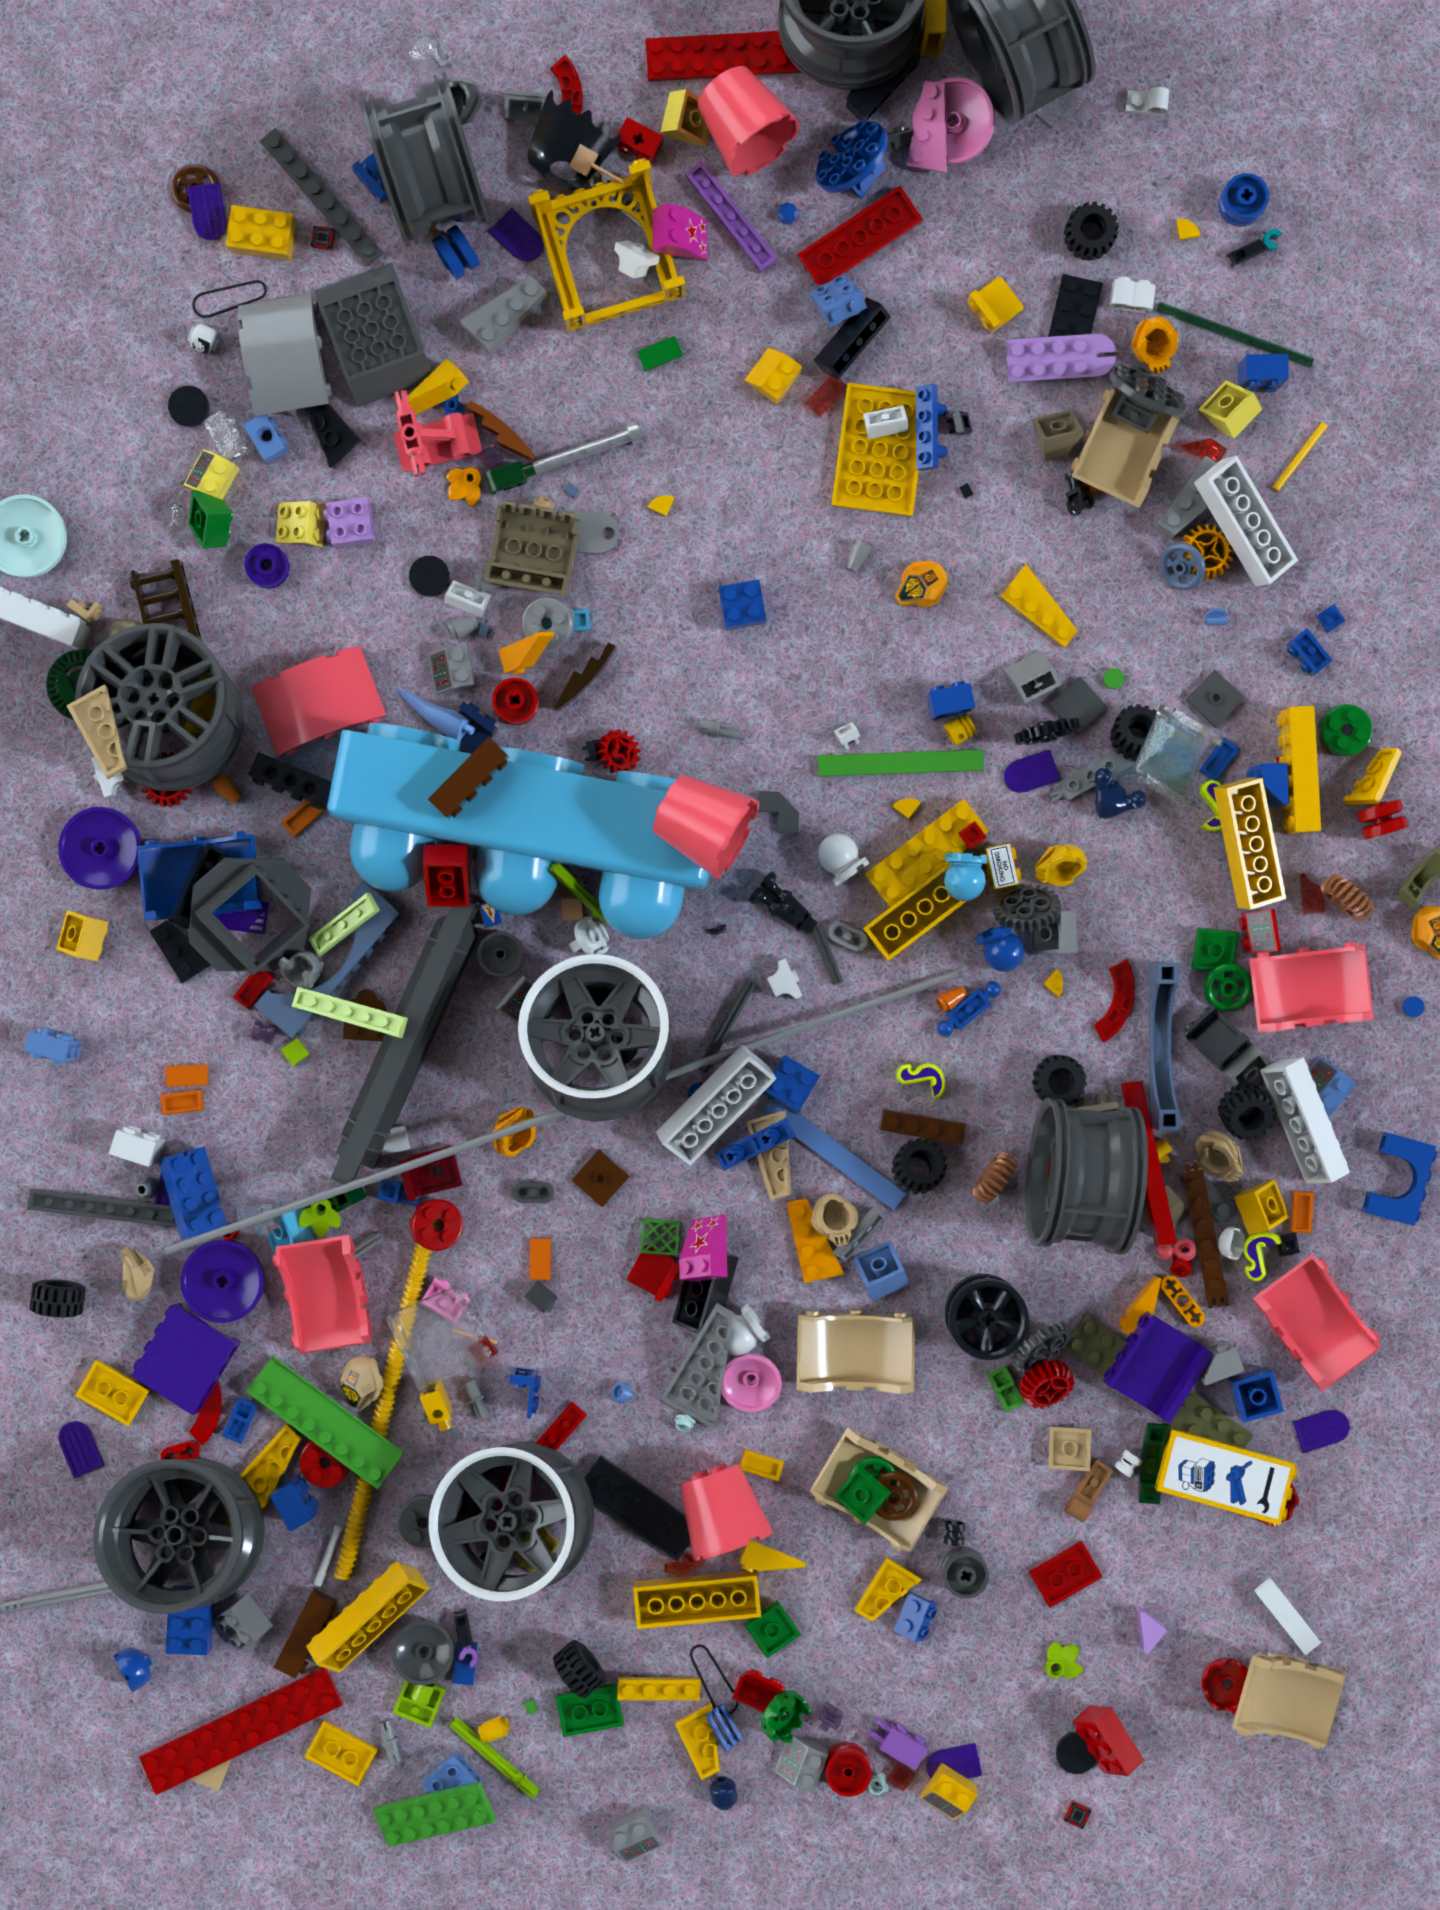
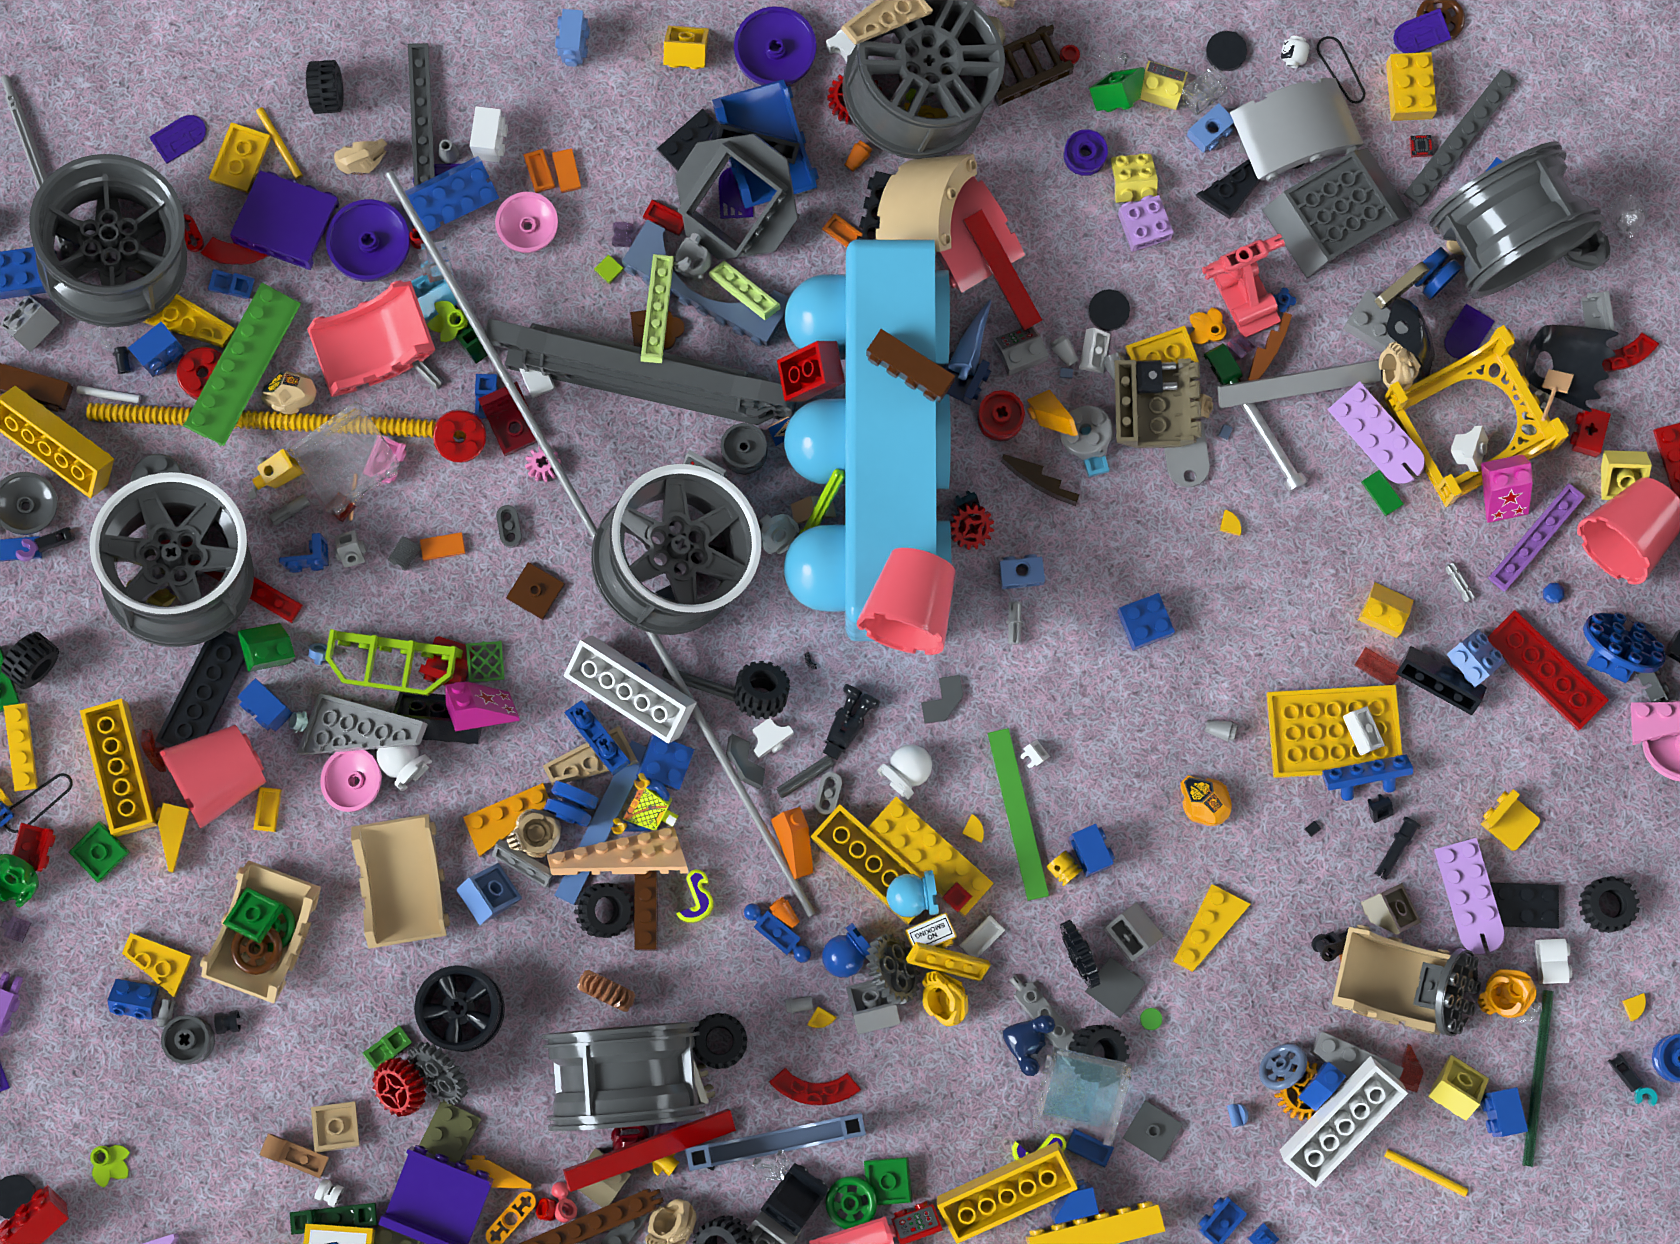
camera: 85 degrees right, 10 degrees down
yellow slope [408,358,469,415] -> none
light orange helmet [492,1107,536,1157] -> none
dark purple window [1004,750,1060,793] -> none
red tile [1028,1540,1103,1608] -> none
none -> black pin [113,346,131,374]
none -> light grey pin [155,999,175,1028]
none -> blue brick [237,678,293,732]
none -> green slope [238,623,295,672]
none -> yellow bar [256,107,303,180]
none -> lime plate [325,629,463,696]
none -> light grey brick [334,530,367,568]
none -> bright pink dish [495,192,558,253]
none -> bright pink gear [525,446,561,482]
none -> blue wheel [543,781,599,827]
none -> light nougat wing [547,827,688,875]
none -> torso [611,773,679,835]
none -> dark grey tile [726,734,765,789]
none -> black tyre [733,661,790,719]
none -> clear bracket [752,1150,790,1181]
none -> orange slope [771,807,814,880]
none -> light grey pin [785,996,813,1014]
none -> tan panel [876,154,977,252]
none -> yellow tile [906,942,991,982]
none -> white tile [959,915,1005,957]
none -> red tile [963,209,1042,331]
none -> medium blue brick [999,554,1045,589]
none -> red plate [1059,45,1080,65]
none -> yellow wing [1125,326,1200,364]
none -> black piece [1136,360,1178,394]
none -> light grey tile [1217,359,1382,408]
none -> blue slope [1298,1062,1346,1111]
none -> lavender plate [1328,381,1425,484]
none -> dark tan beam [1374,261,1430,310]
none -> black pin [1374,816,1421,881]
none -> tan helmet [1379,341,1421,391]
none -> black piece [1387,296,1435,377]
none -> light grey axle [1445,562,1476,602]

